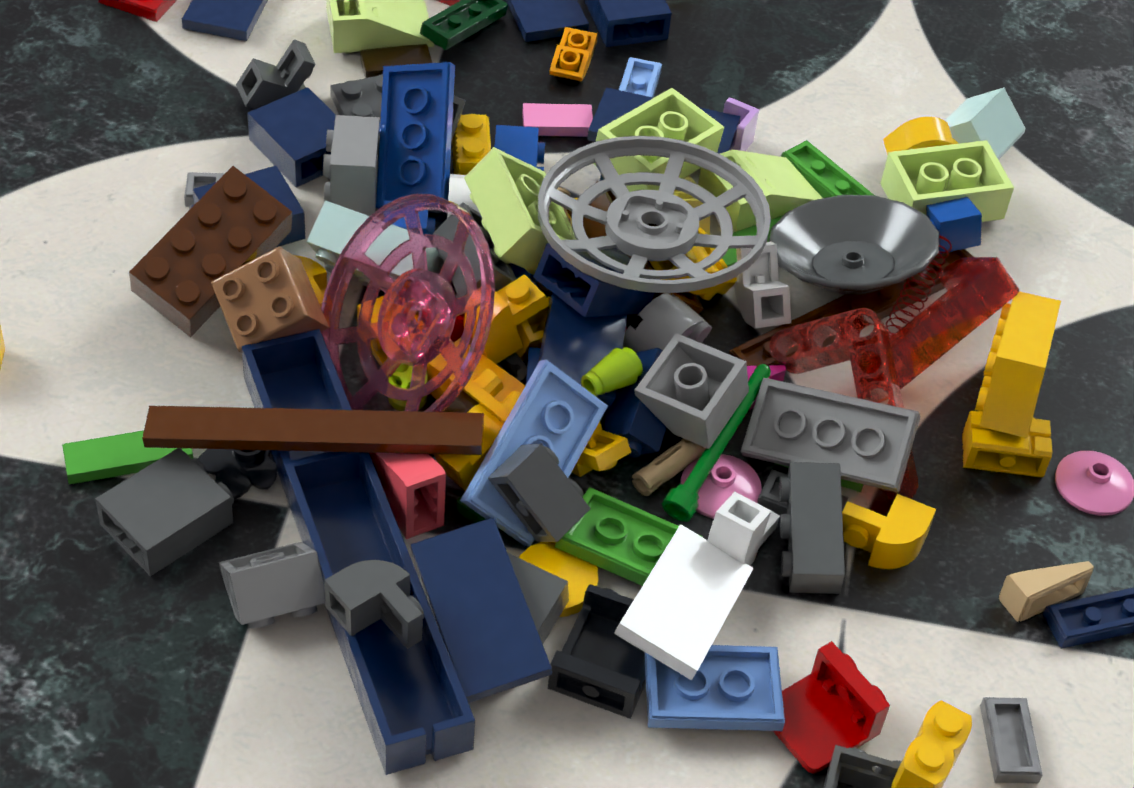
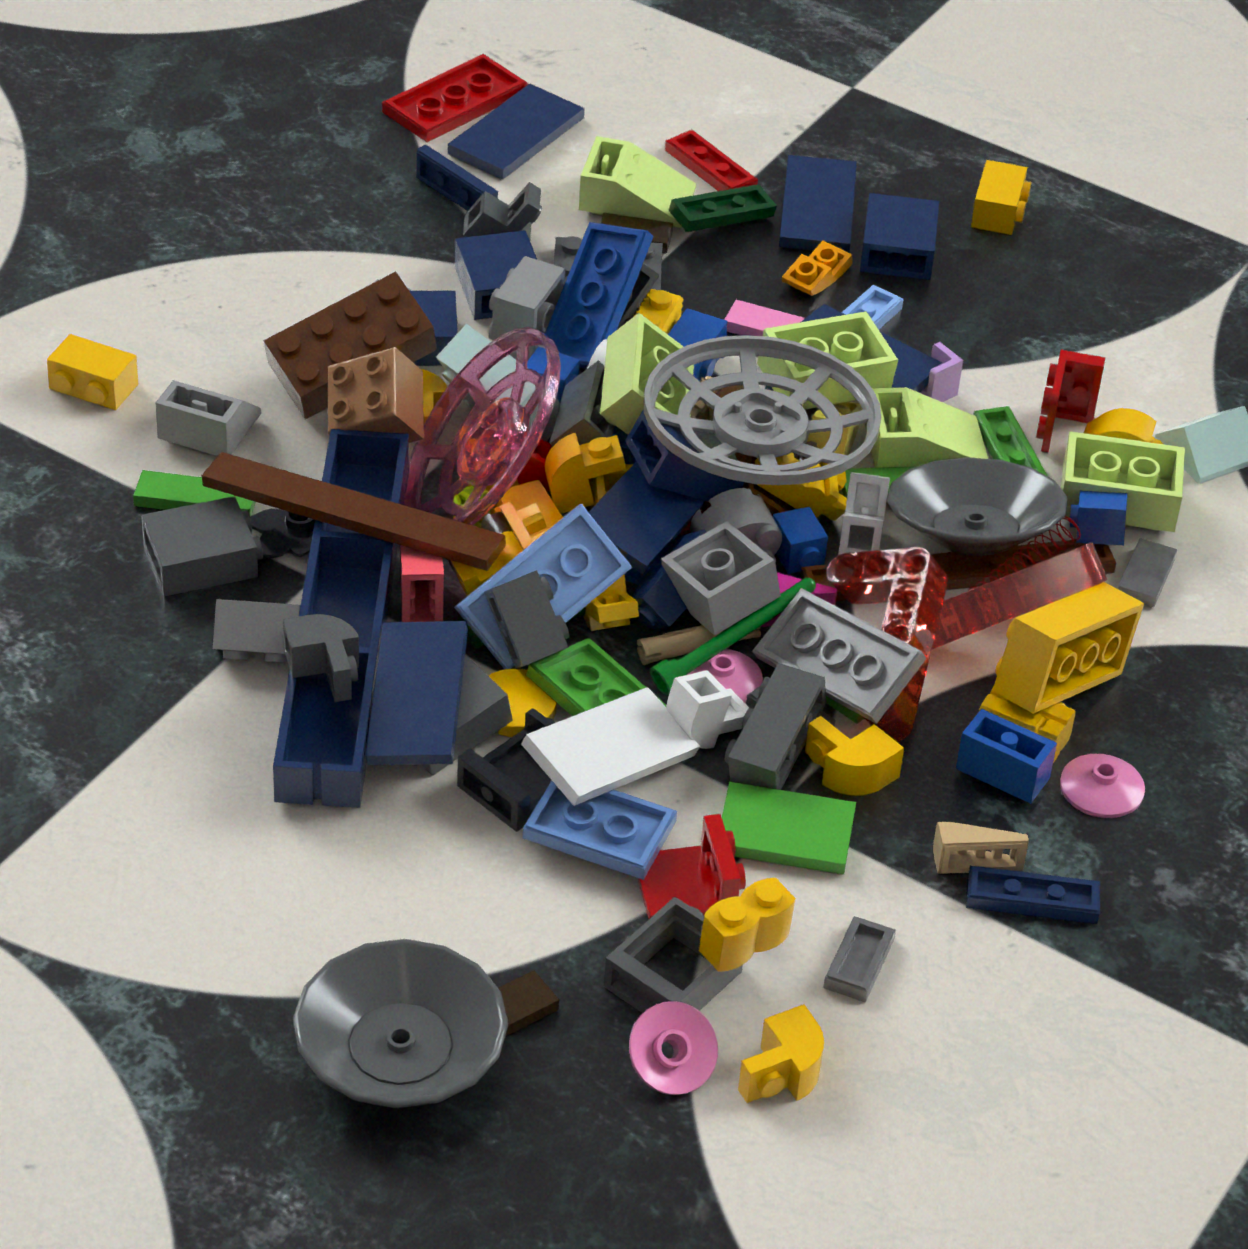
camera: 25 degrees right, 5 degrees down
lime cone [581,347,643,396] -> none
none -> light grey slope [155,380,261,456]
none -> dark blue tile [416,144,498,211]
none -> bright green tile [722,782,856,875]
none -> blue brick [773,507,828,574]
none -> blue brick [956,708,1057,803]
none -> red bracket [1036,350,1106,453]
none -> flat silver tile [1117,538,1177,608]

